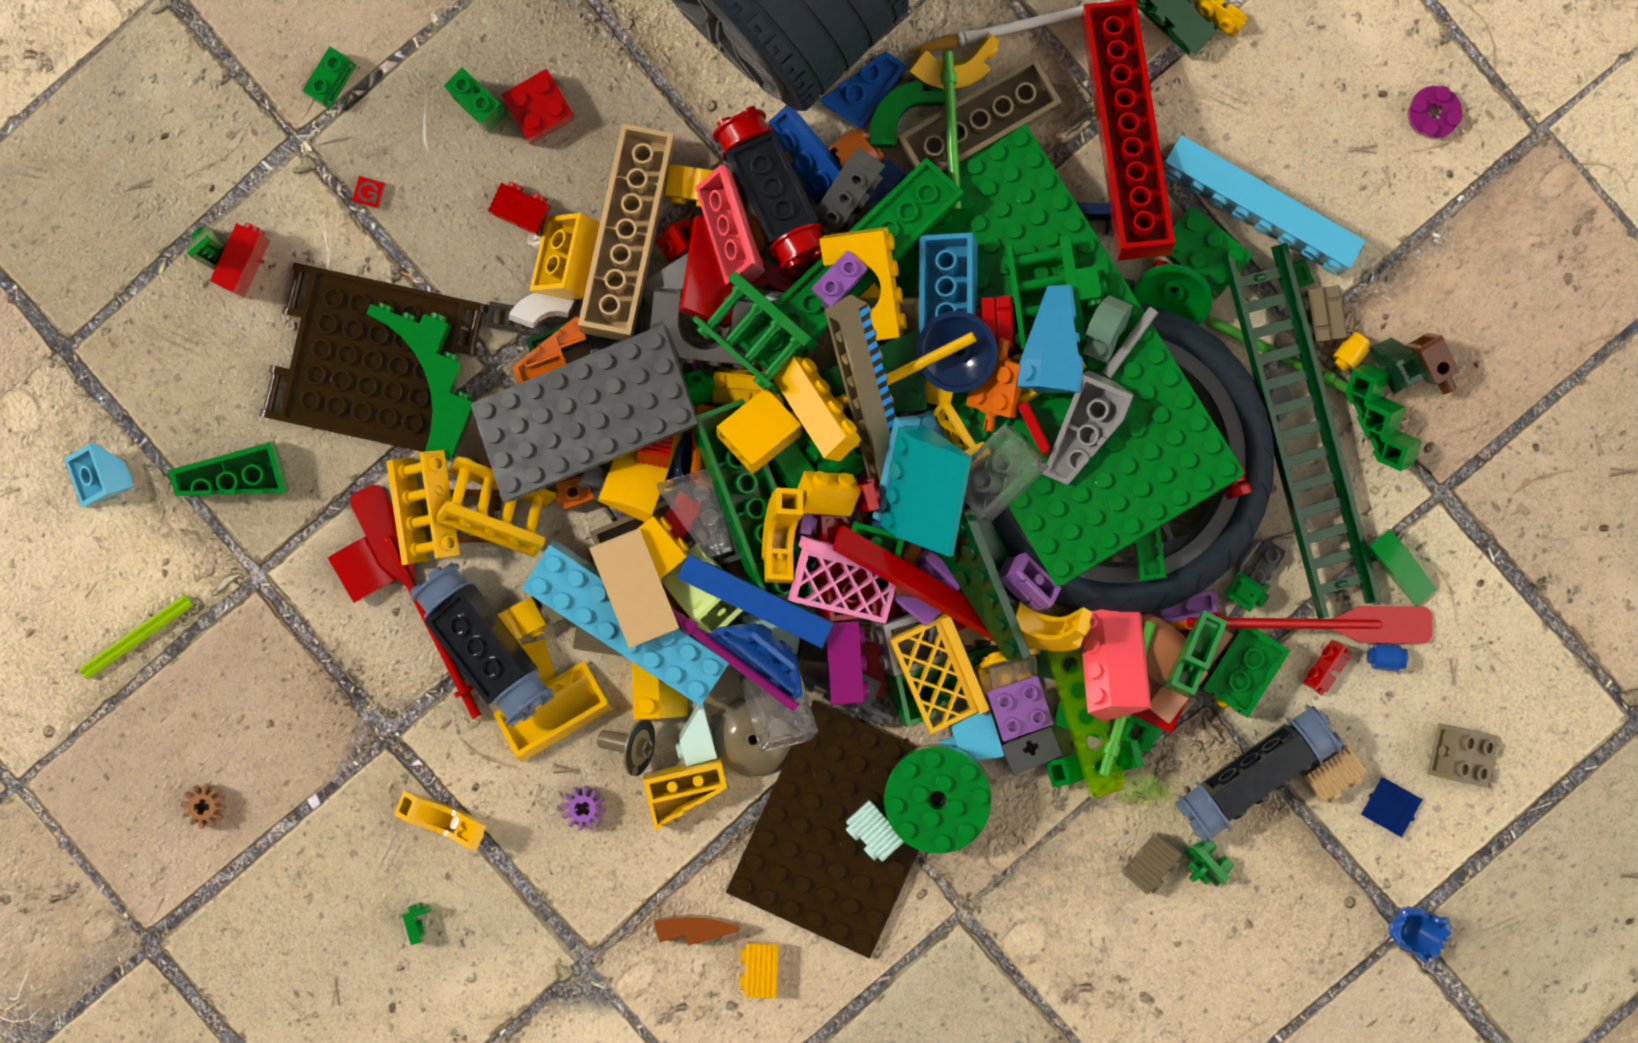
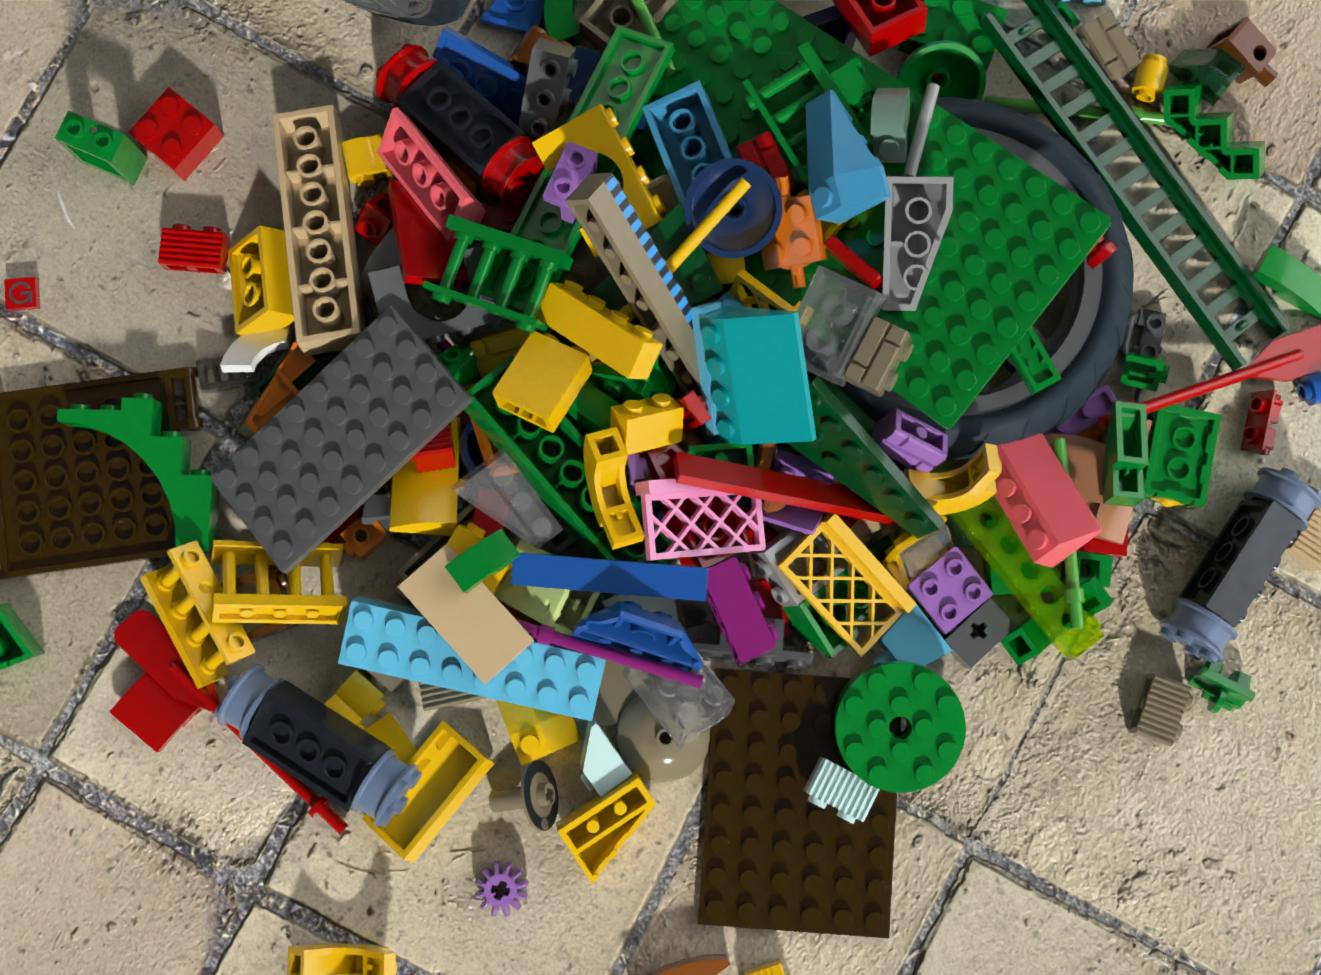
camera: 25 degrees left, 5 degrees down
none -> green slope [445,529,521,594]
none -> dark tan brick [843,316,914,397]

